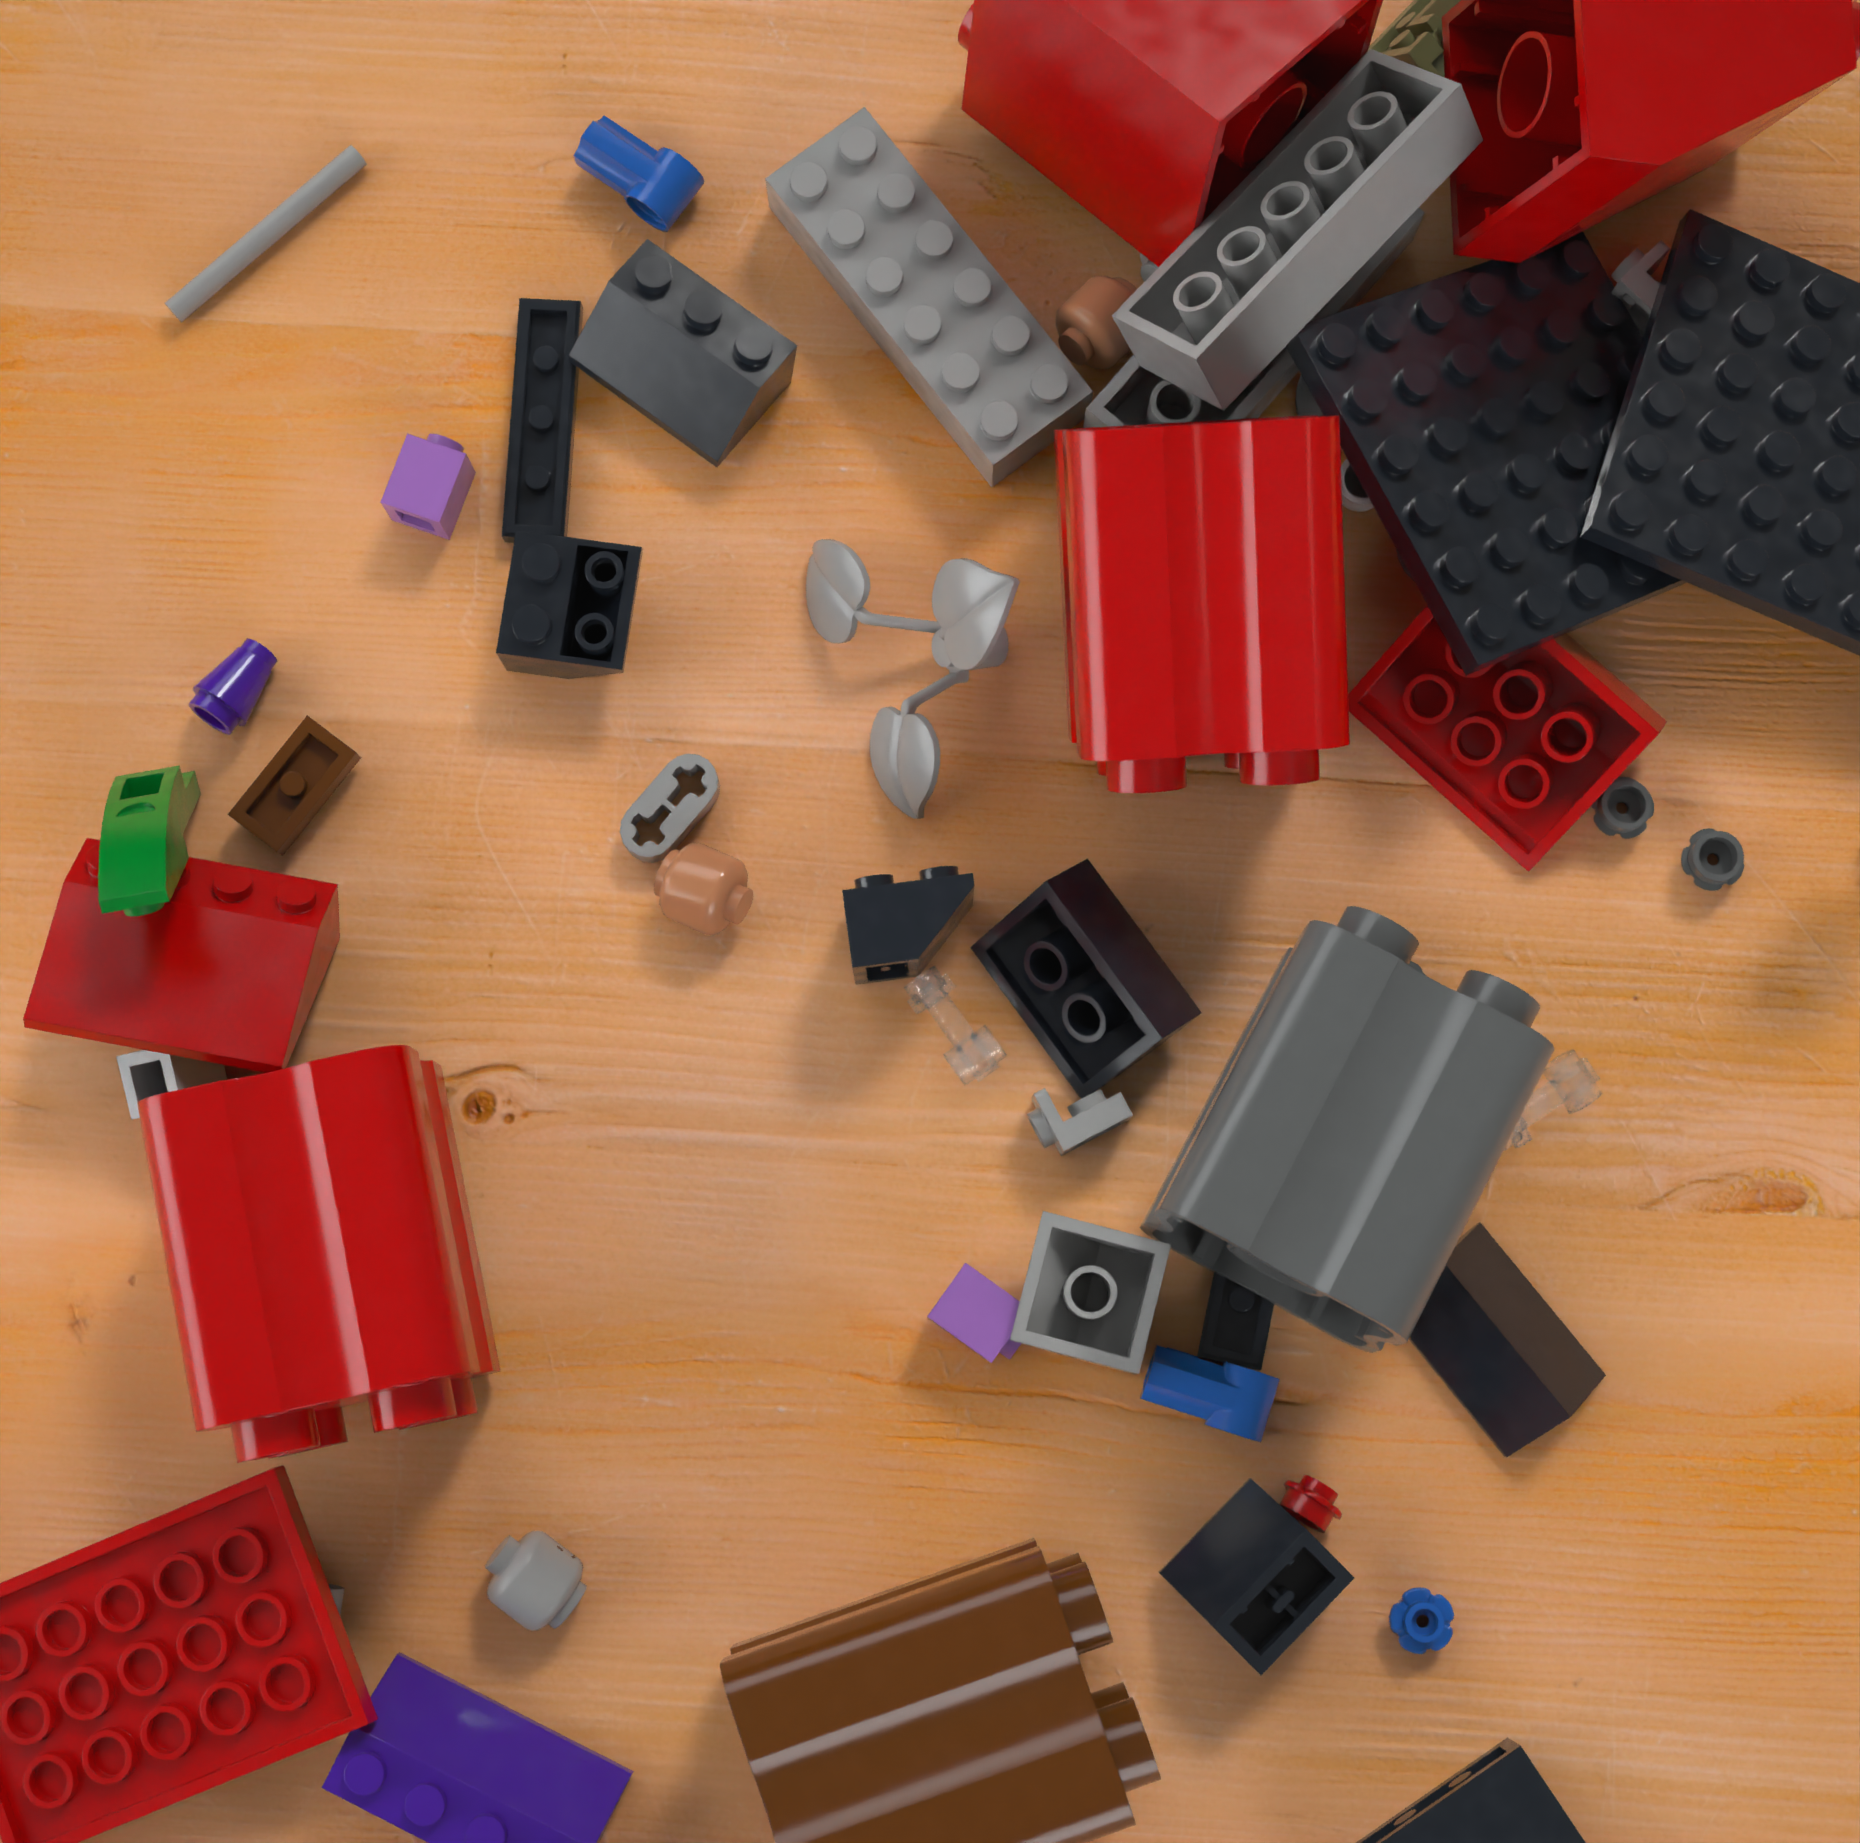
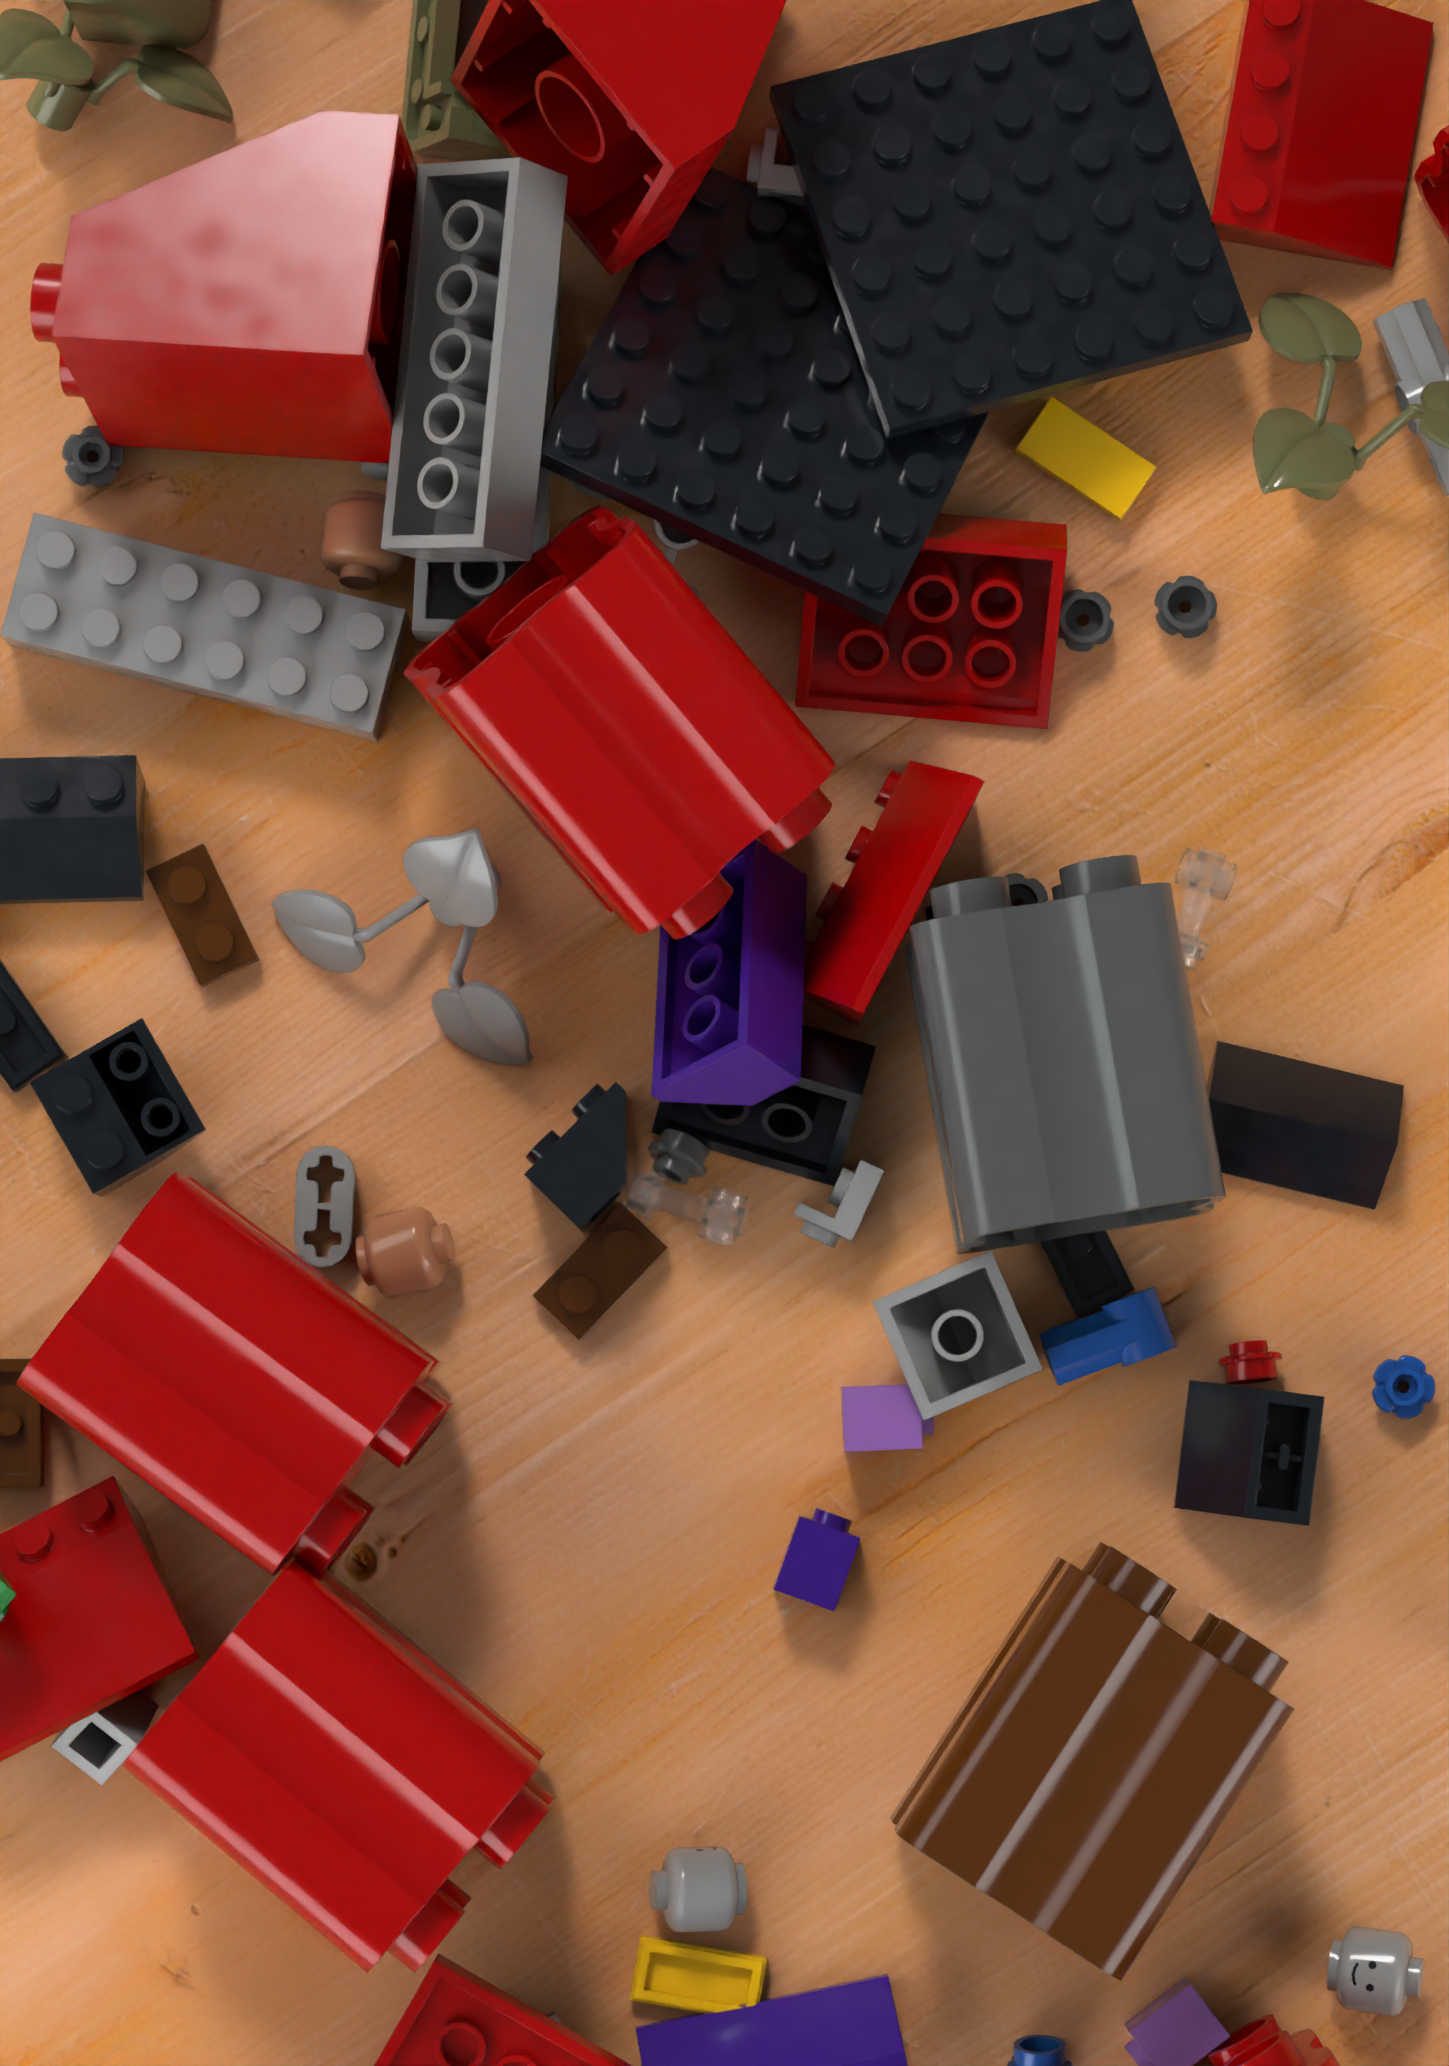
camera: 40 degrees left, 5 degrees up
none -> red brick [16,1172,453,1576]
none -> dark grey plate [62,426,125,488]
none -> reddish brown plate [146,844,260,987]
none -> reddish brown plate [533,1203,668,1340]
none -> yellow tile [629,1934,767,2014]
none -> dark grey plate [648,1129,709,1185]
none -> dark purple slope [651,839,807,1106]
none -> dark purple brick [773,1508,861,1612]
none -> red slope [803,760,985,1026]
none -> yellow tile [1015,397,1157,522]

